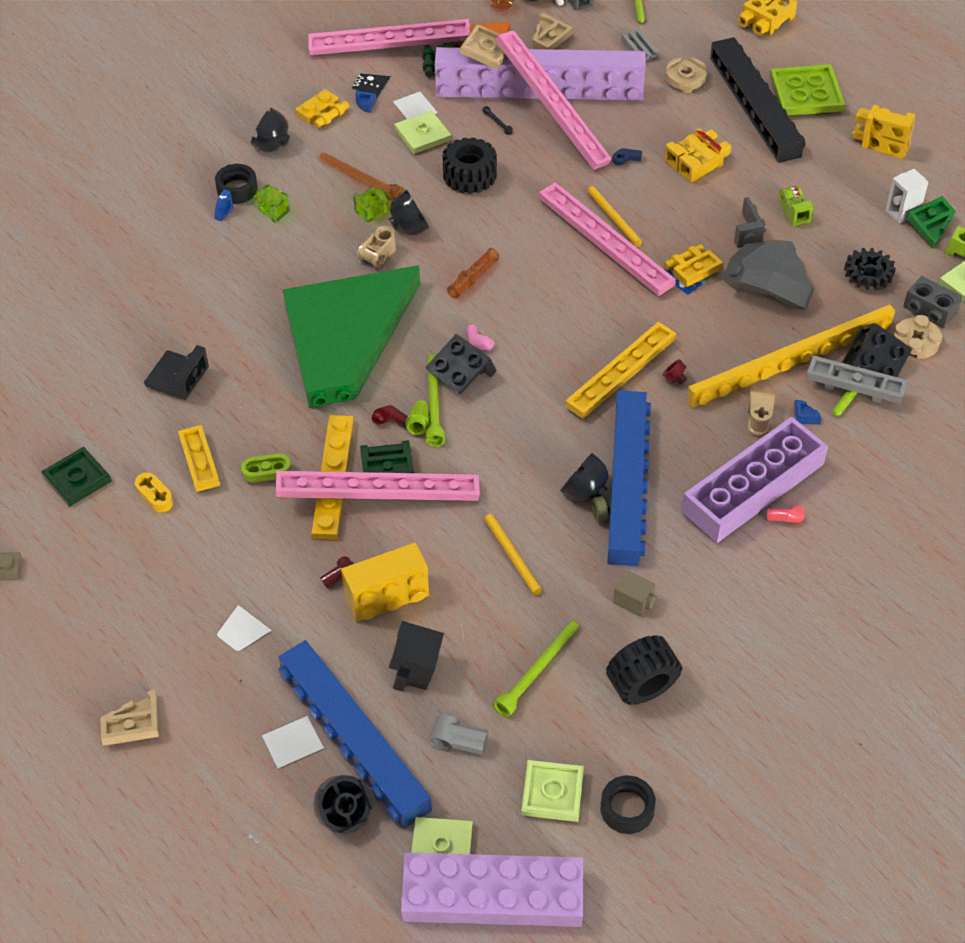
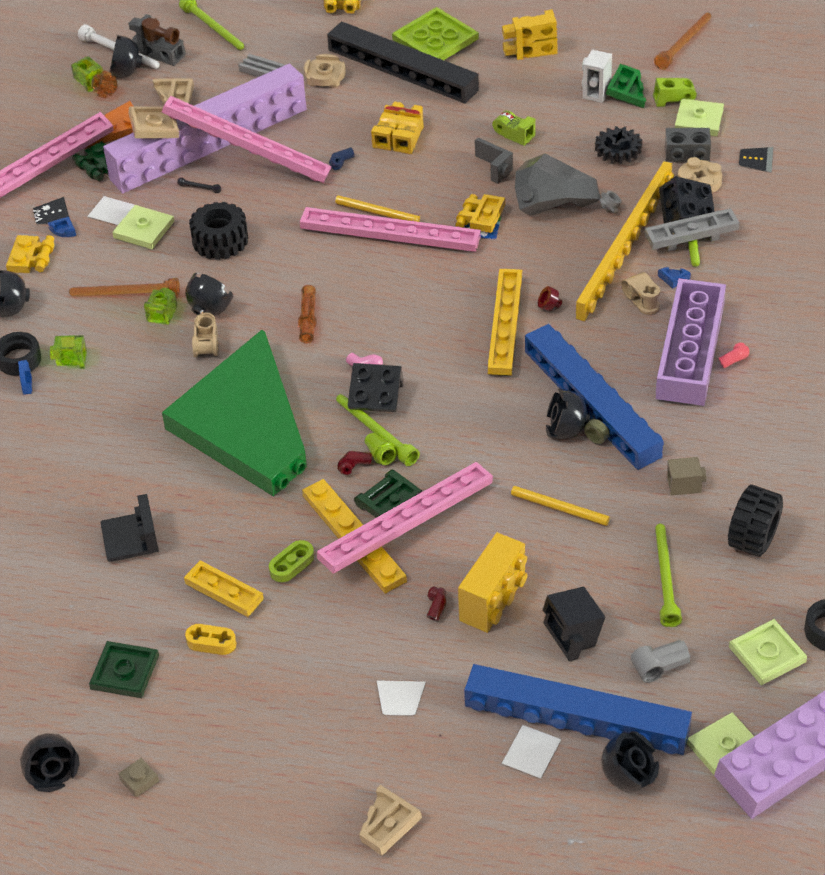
camera: 35 degrees left, 5 degrees down
none -> light grey plate [599,191,622,213]

